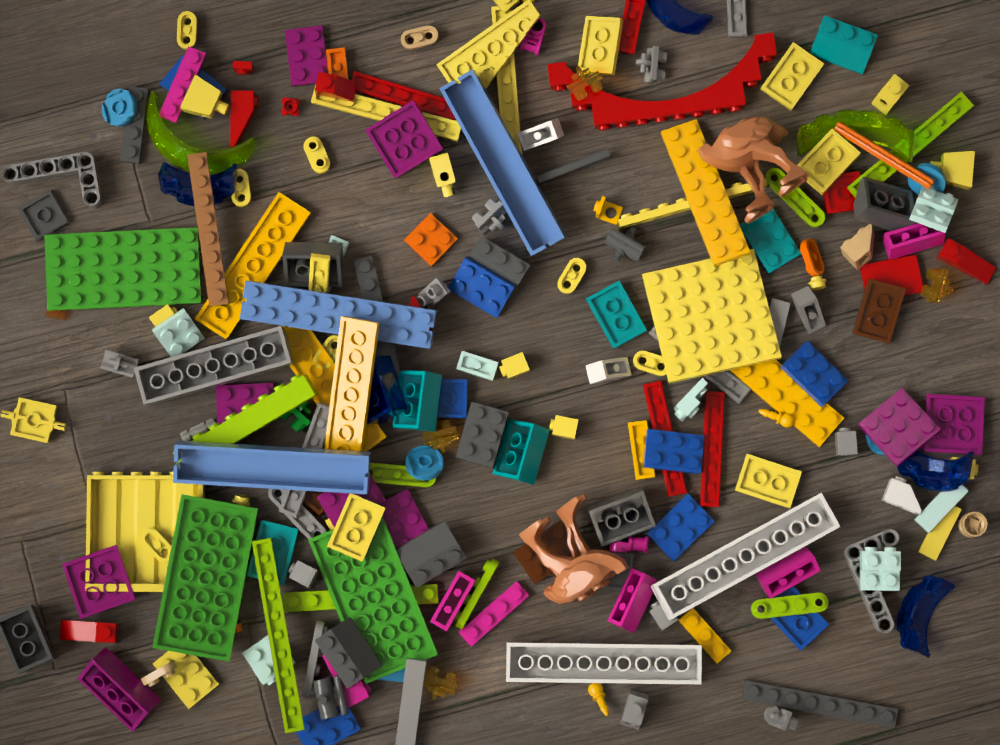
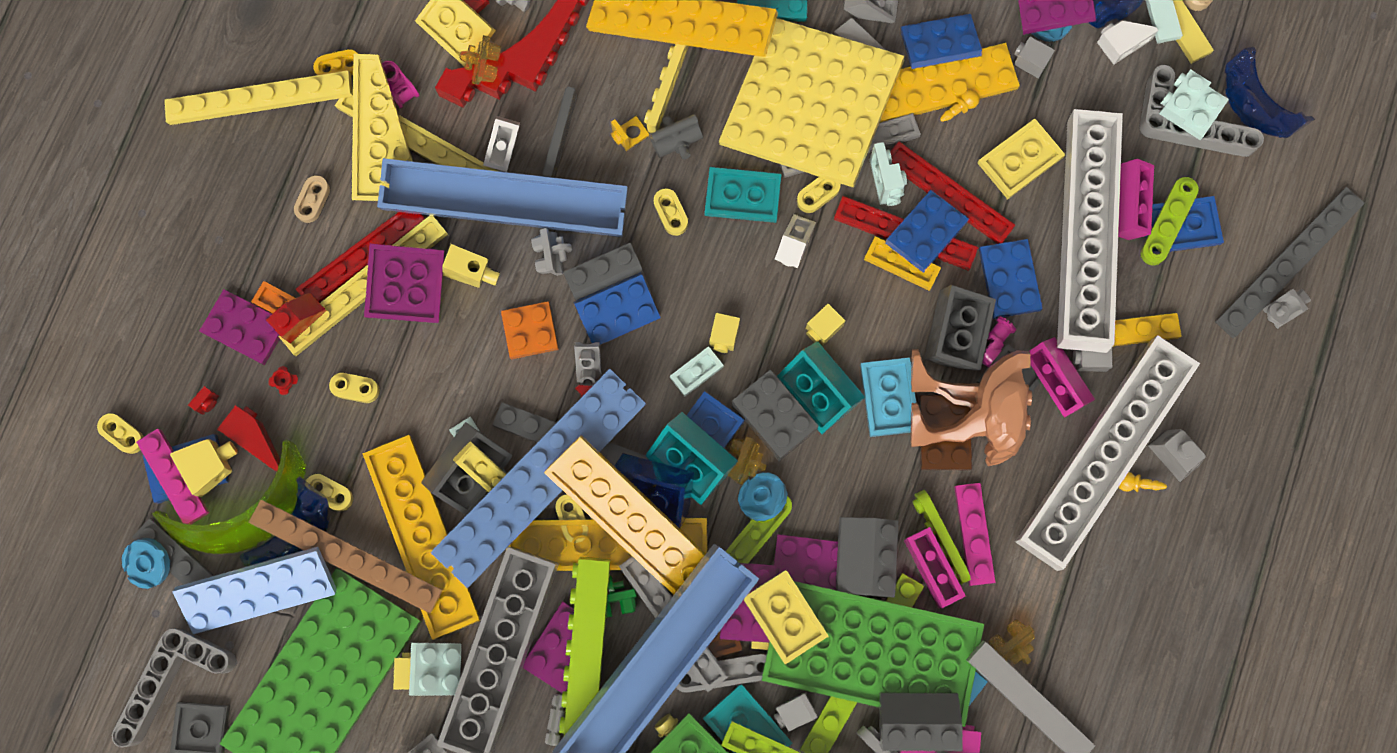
camera: 55 degrees left, 5 degrees down
none -> light blue plate [173,547,337,634]
none -> medium azure plate [860,358,916,437]

